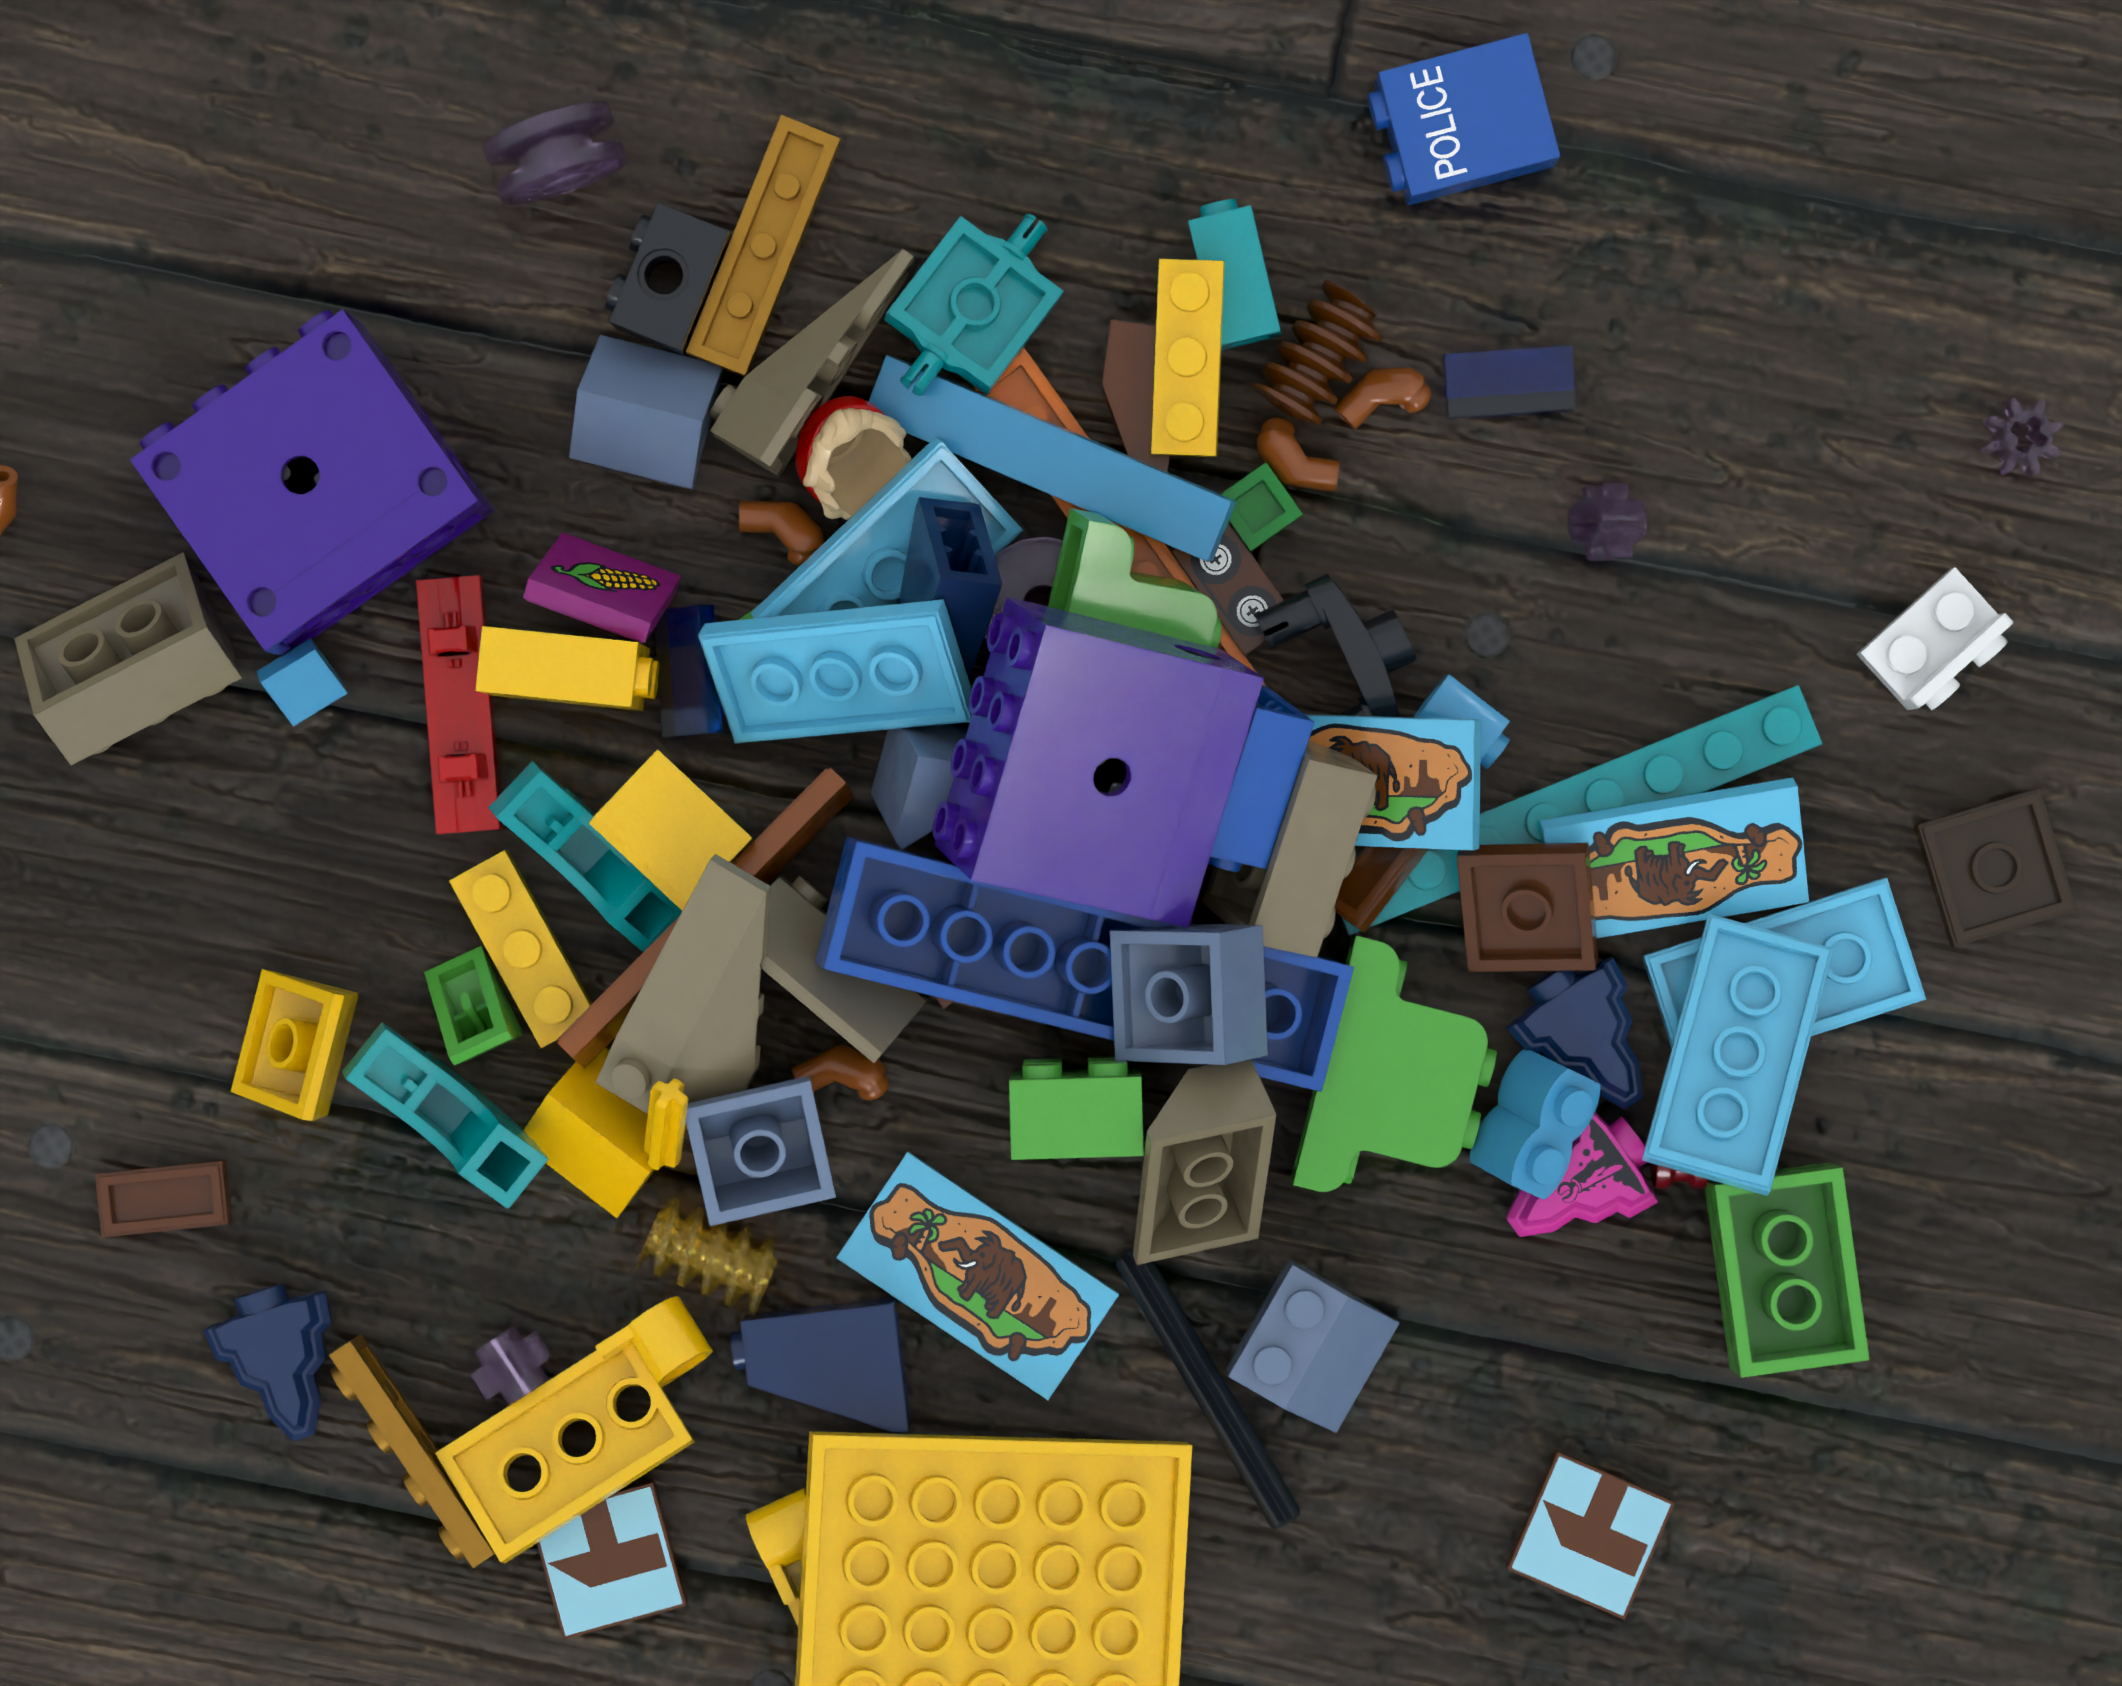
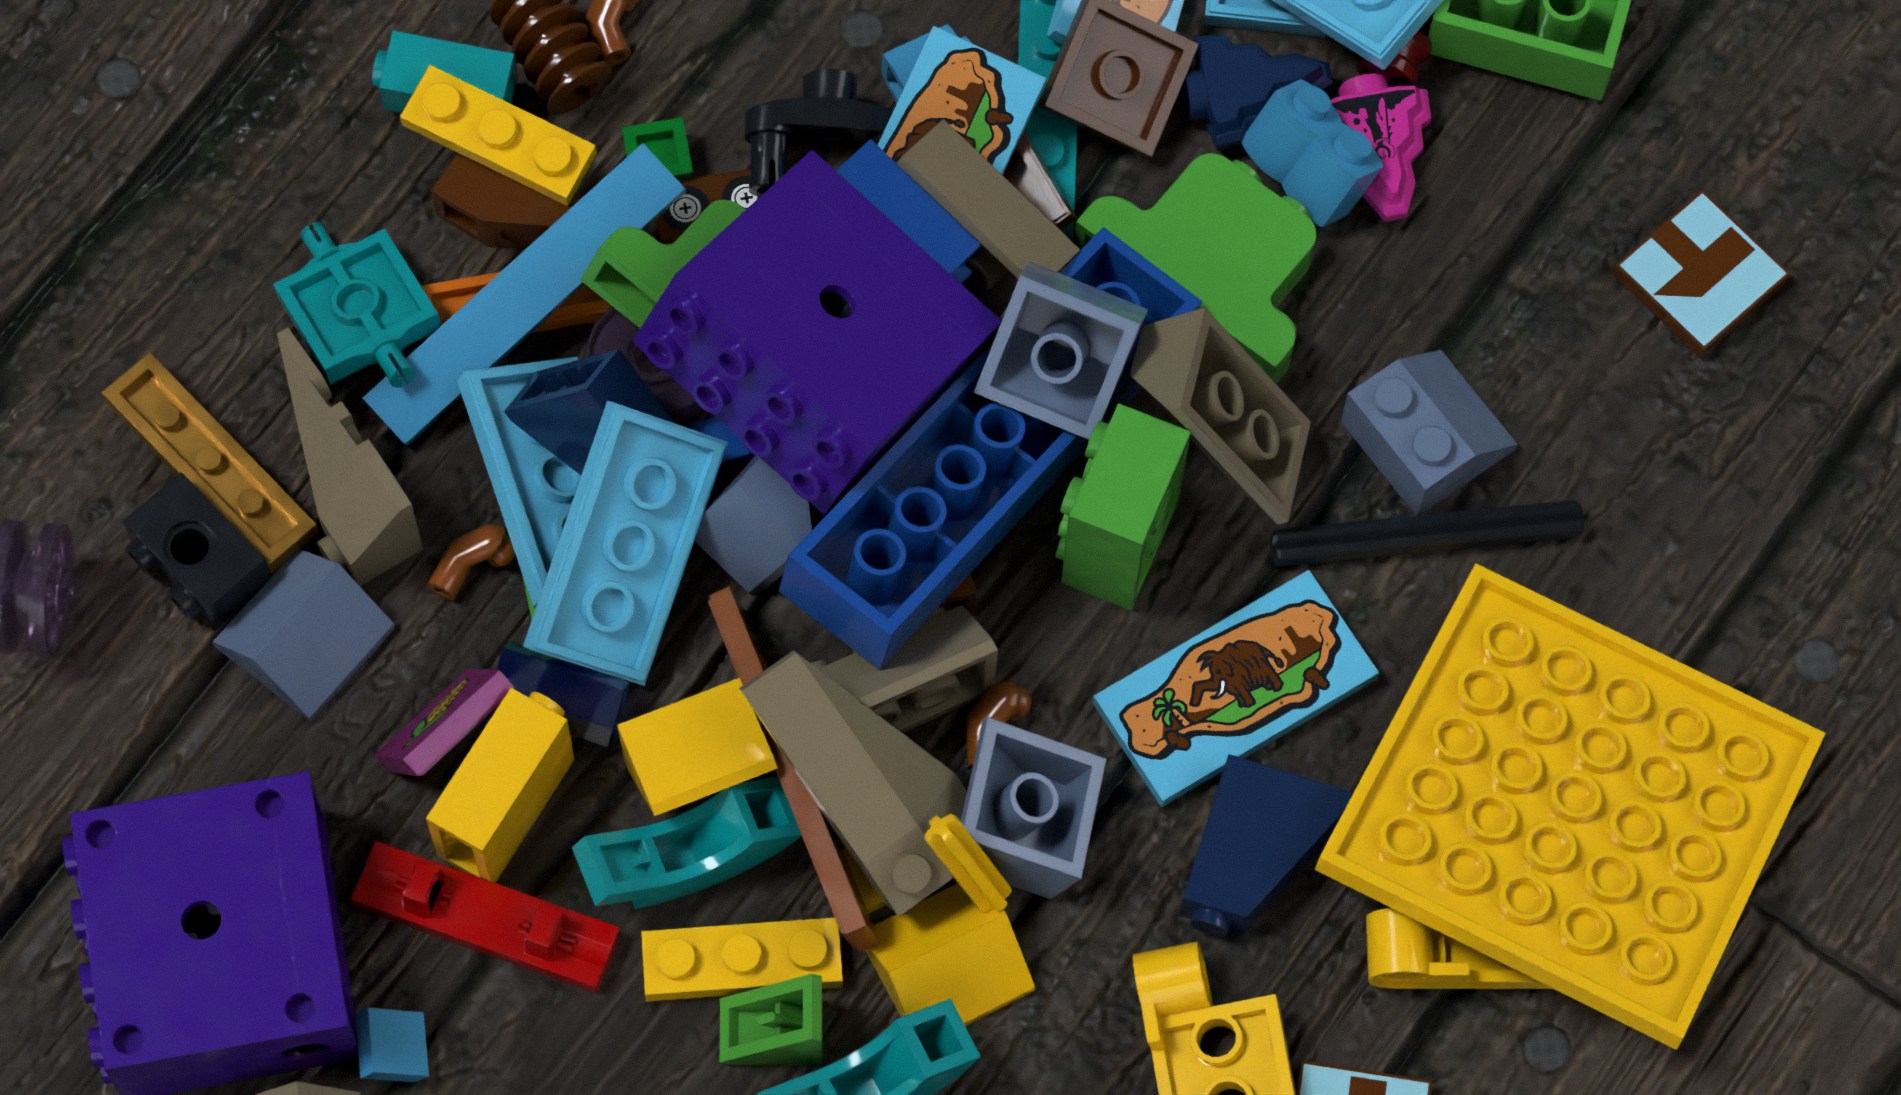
camera: 70 degrees left, 20 degrees down
clear yellow piece [636,1196,778,1317] -> none
tan hair [796,396,912,520] -> none
dark orange arm [1256,417,1340,492] -> none

